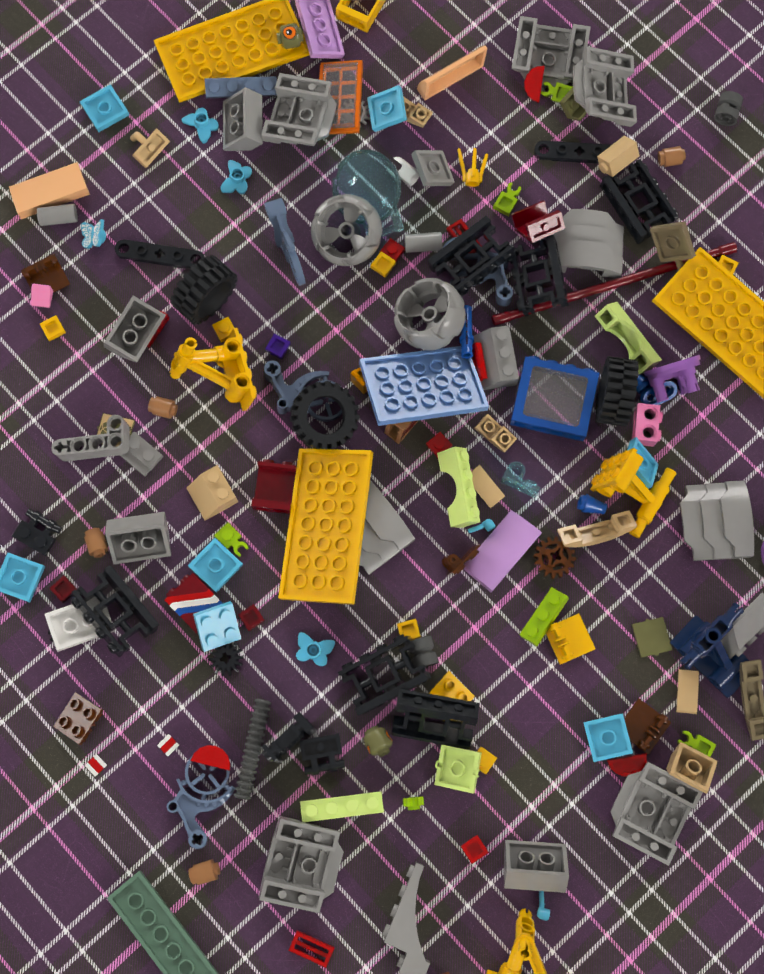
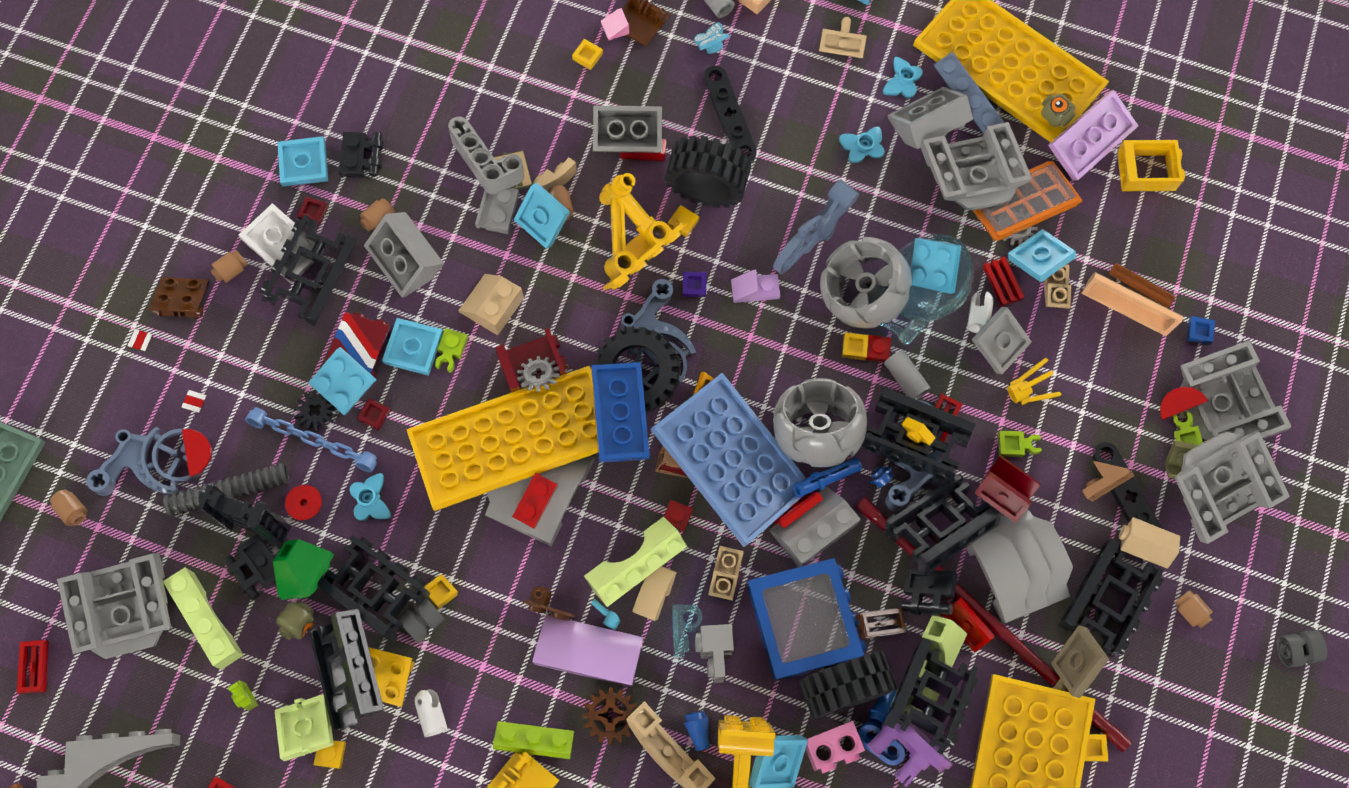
camera: 60 degrees right, 5 degrees down
none -> medium nougat brick [210,250,248,283]
none -> medium blue piece [245,407,377,473]
none -> green slope [273,539,334,600]
none -> red piece [285,485,322,520]
none -> white piece [415,689,448,737]
none -> red plate [512,473,558,529]
none -> medium azure plate [514,183,570,249]
none -> light grey gear [517,356,560,392]
none -> tan slope [533,157,577,192]
none -> blue plate [591,362,650,463]
none -> light grey brick [695,624,734,683]
none -> lavender slope [731,270,780,303]
none -> tile [856,608,907,640]
none -> blue plate [869,466,894,488]
none -> black fence [884,637,979,754]
none -> yellow plate [901,417,935,445]
none -> black plate [902,569,958,617]
none -> medium azure plate [911,238,962,294]
none -> red plate [942,597,995,653]
none -> red tile [982,257,1024,307]
none -> medium nougat slope [1082,461,1134,502]
none -> dark orange axle [1109,263,1175,307]
none -> blue plate [1186,316,1215,345]

